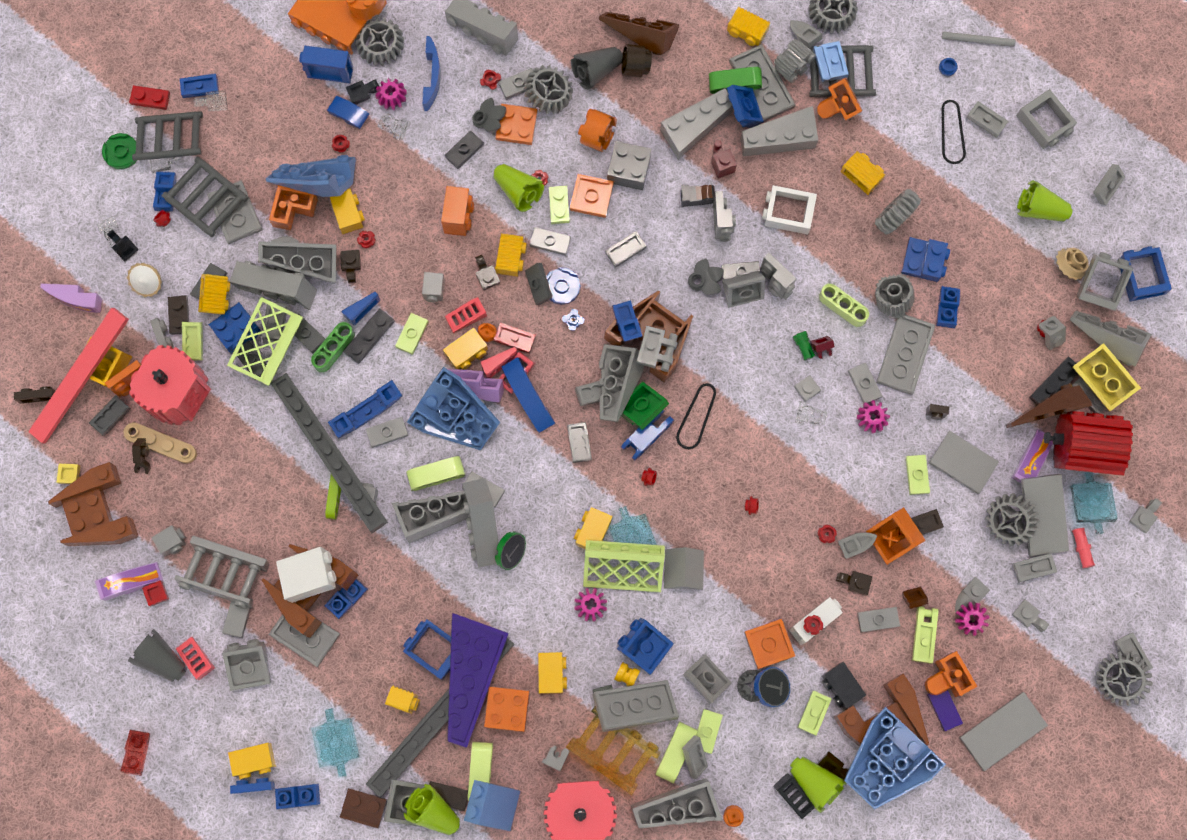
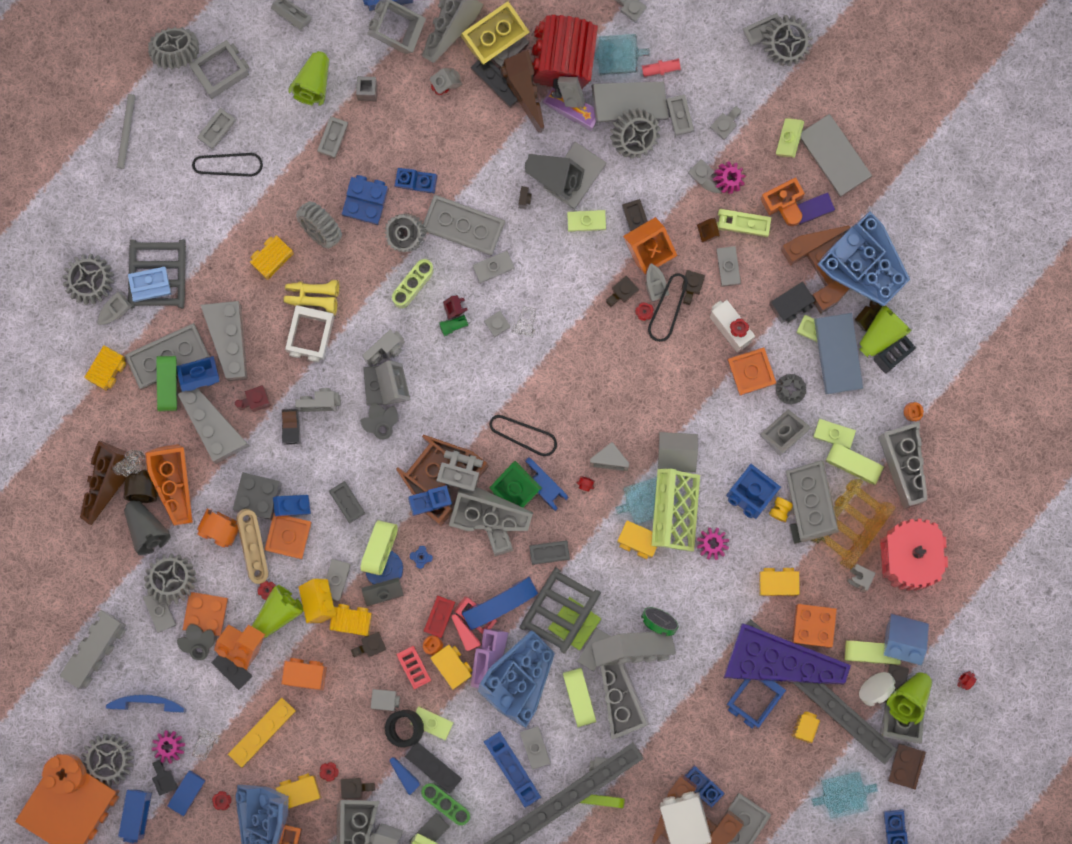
camera: 85 degrees left, 5 degrees up
red plate [480,69,501,90] -> none
yellowish green plate [549,186,570,224] -> none
light grey plate [682,735,708,779] -> none
red plate [745,496,759,515] -> none
black tile [754,667,790,707] -> none
light grey brick [774,39,816,83] -> none
orange brick [817,77,863,120] -> none
dark pink gear [856,400,890,434] -> none
blue plate [939,58,958,76] -> none
tan piece [1056,248,1089,280] -> none
none -> clear plate [112,450,145,477]
none -> orange wedge [145,444,193,526]
none -> light grey gear [148,26,199,70]
none -> orange brick [214,624,265,670]
none -> yellow plate [228,698,296,768]
none -> tan plate [236,509,268,584]
none -> blue plate [273,495,311,517]
none -> light yellow piece [283,280,340,315]
none -> yellow brick [298,579,336,623]
none -> light grey plate [317,116,349,159]
none -> flat silver brick [356,76,377,101]
none -> yellowish green beam [361,520,398,575]
none -> black tyre [385,710,424,748]
none -> dark grey bar [519,567,601,654]
none -> dark grey slope [525,154,585,200]
none -> lime plate [548,597,601,651]
none -> light grey plate [558,77,585,108]
none -> light grey slope [590,442,629,471]
none -> dark brown plate [606,276,639,308]
none -> black piece [648,273,687,342]
none -> yellowish green plate [776,118,804,158]
none -> sand blue tile [814,313,863,394]
none -> white tile [859,672,896,706]

